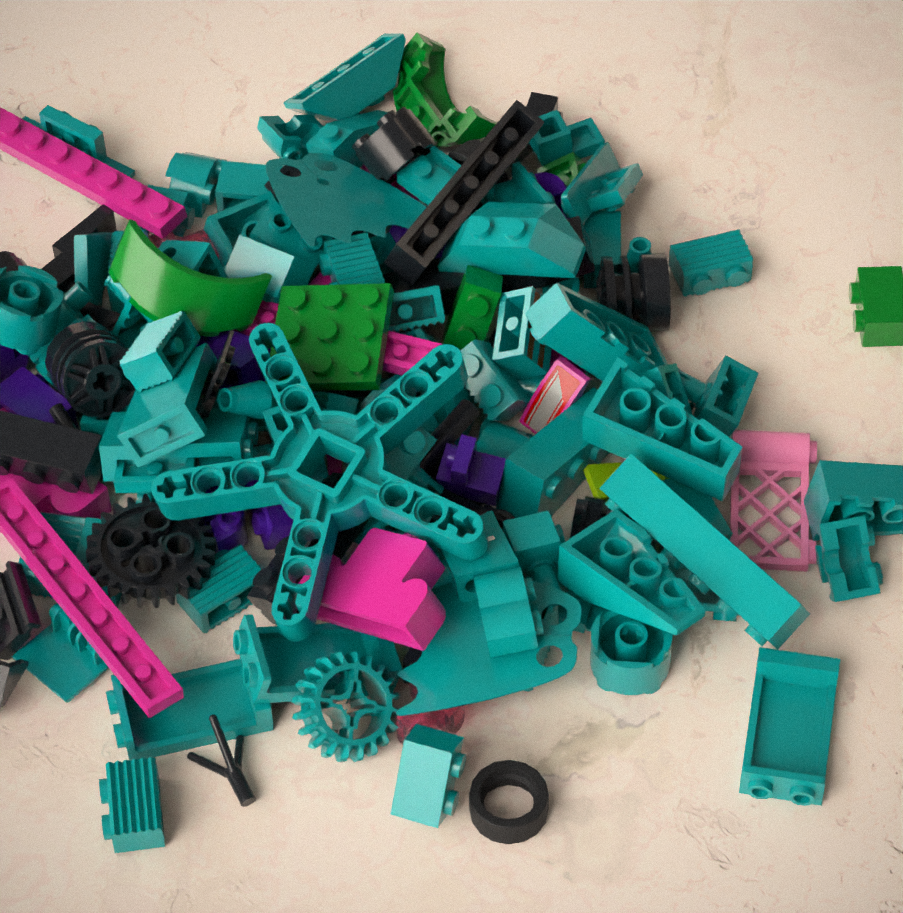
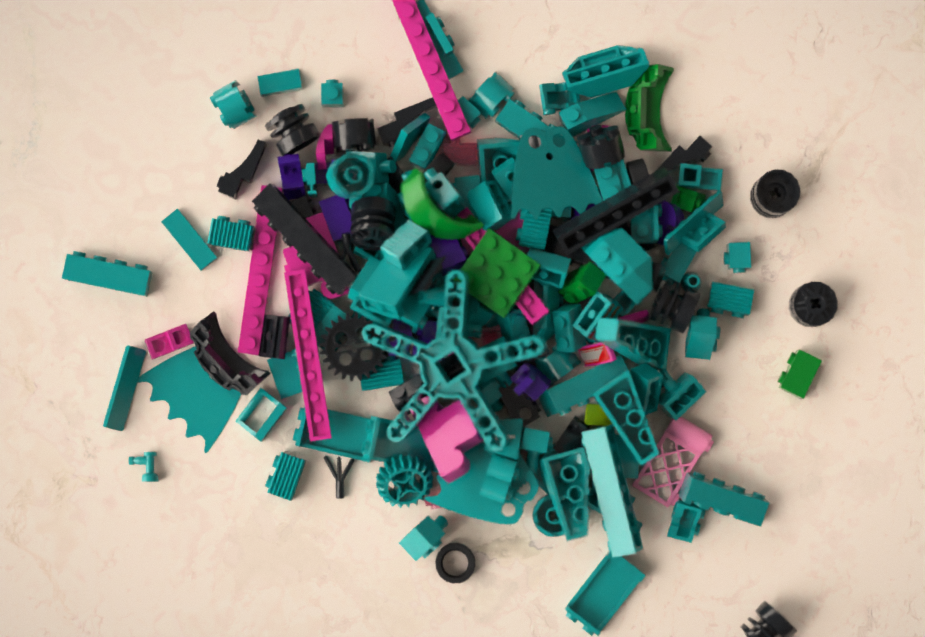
camera: 25 degrees right, 35 degrees up
none -> teal tile [235,388,288,442]
none -> teal brick [685,308,721,360]
none -> teal brick [724,242,751,273]
none -> black wheel [750,169,800,218]
none -> black wheel [789,281,838,327]

